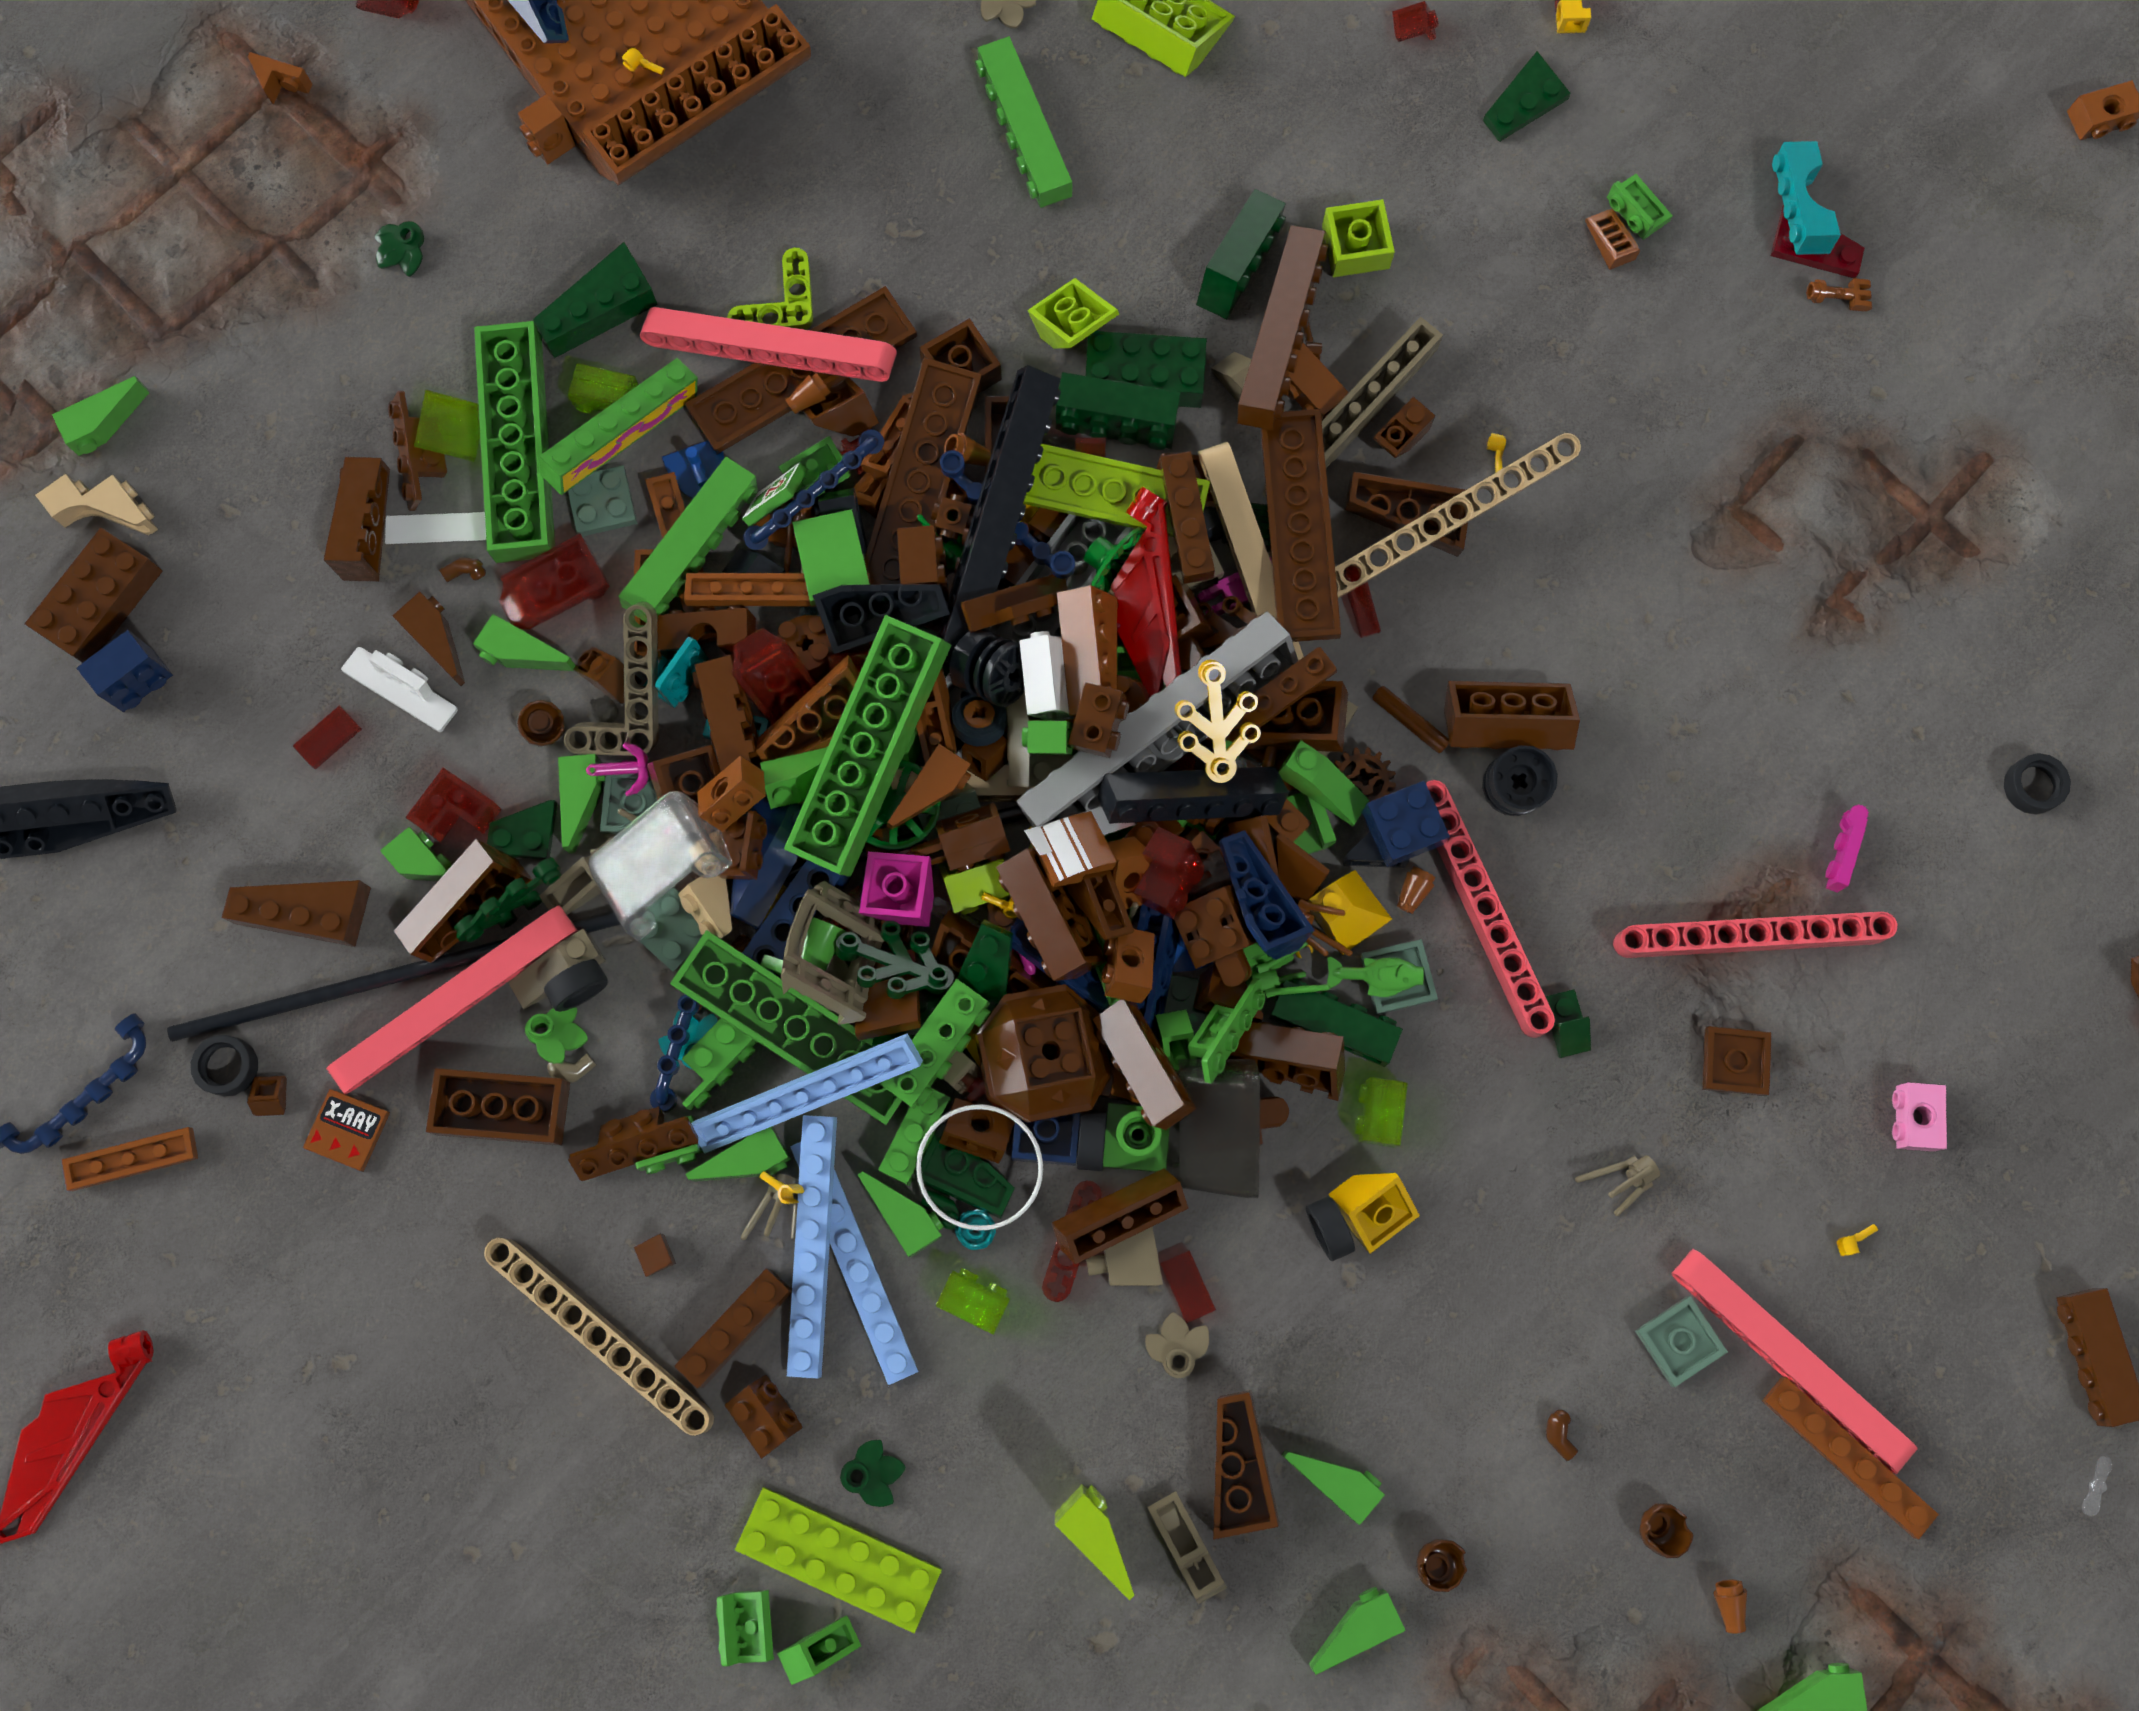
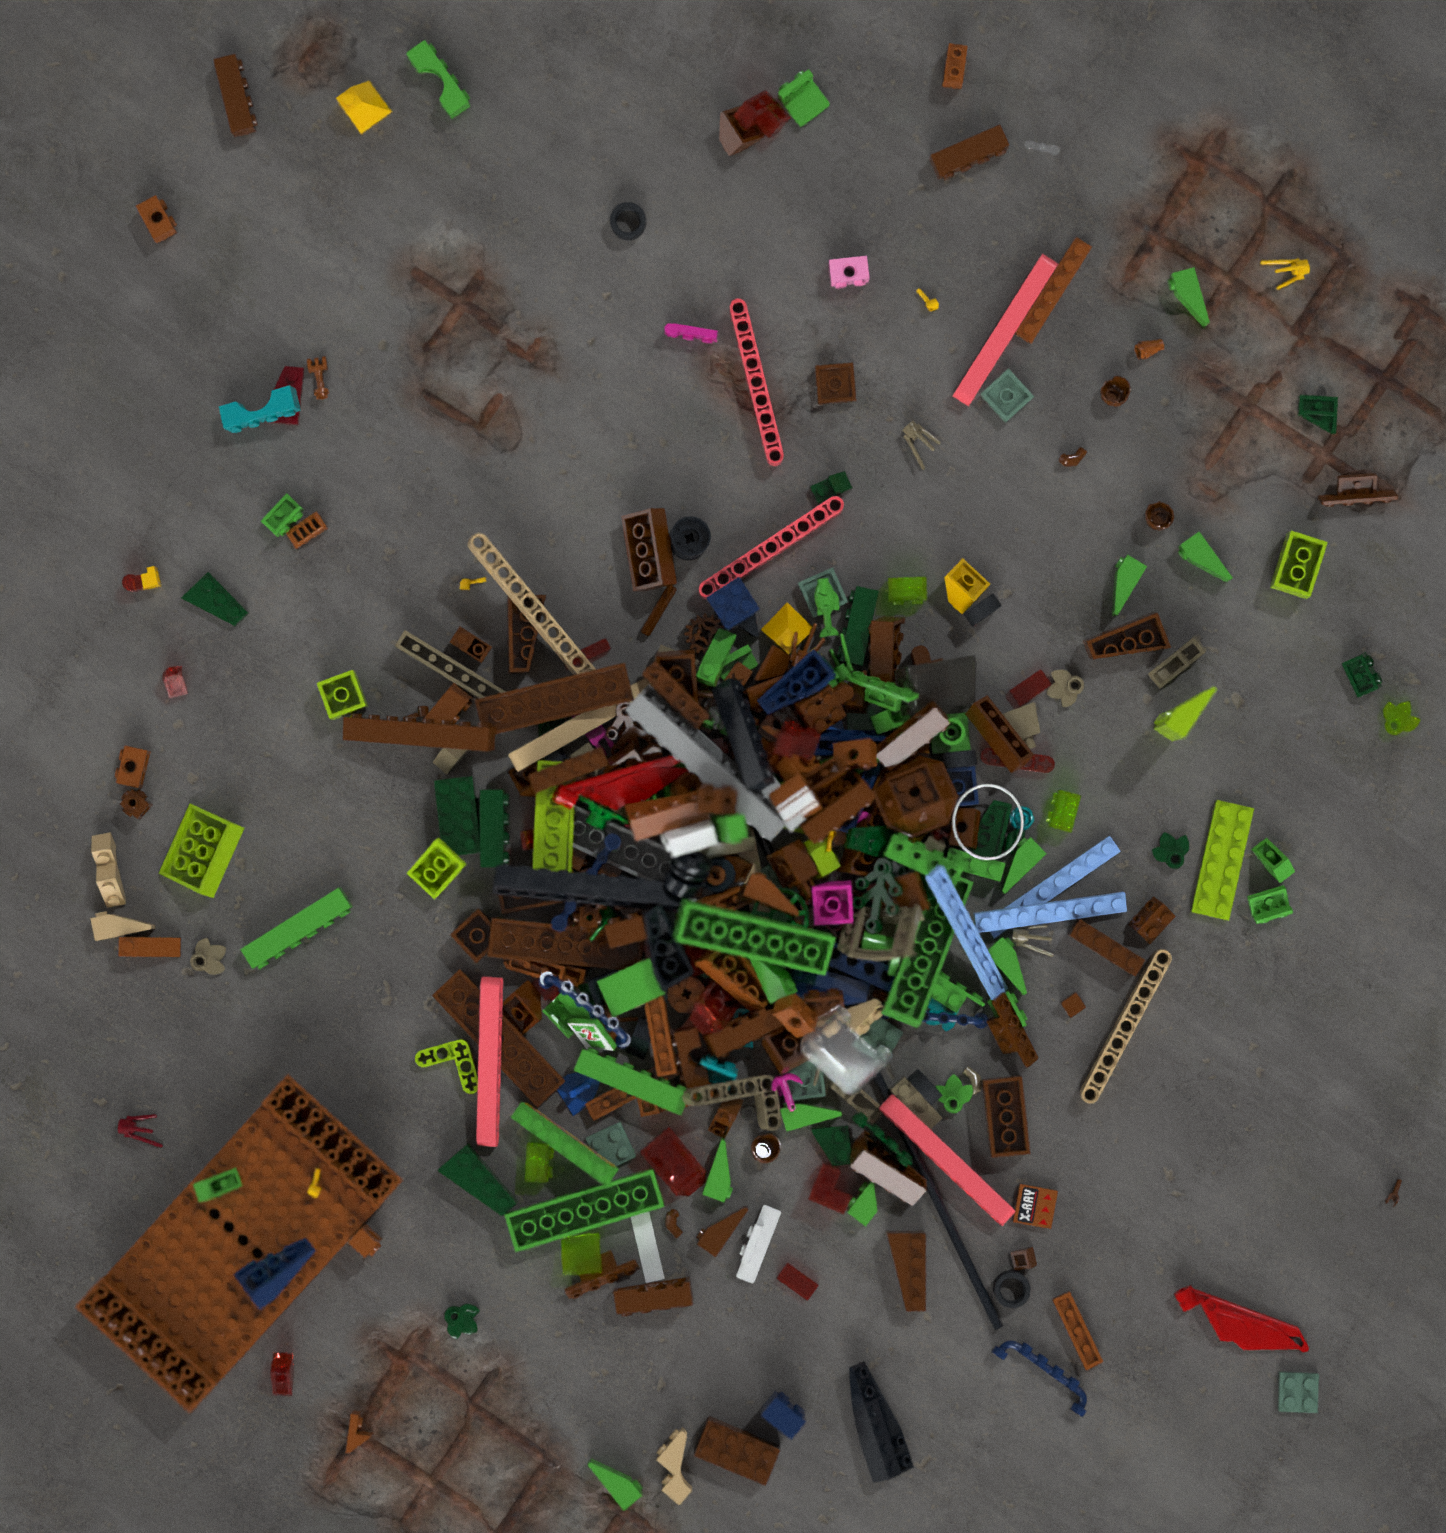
camera: 100 degrees left, 10 degrees up
yellow hand [760,1171,804,1204] -> none
dark orange cone [785,373,831,414] -> none
dark orange cone [944,433,991,466] -> none
reddish brown bracket [961,574,1068,632] -> none
yellow plant [1175,659,1261,783] -> none
dark green wedge [1196,189,1286,320] -> none
dark orange cone [1396,866,1436,914] -> none

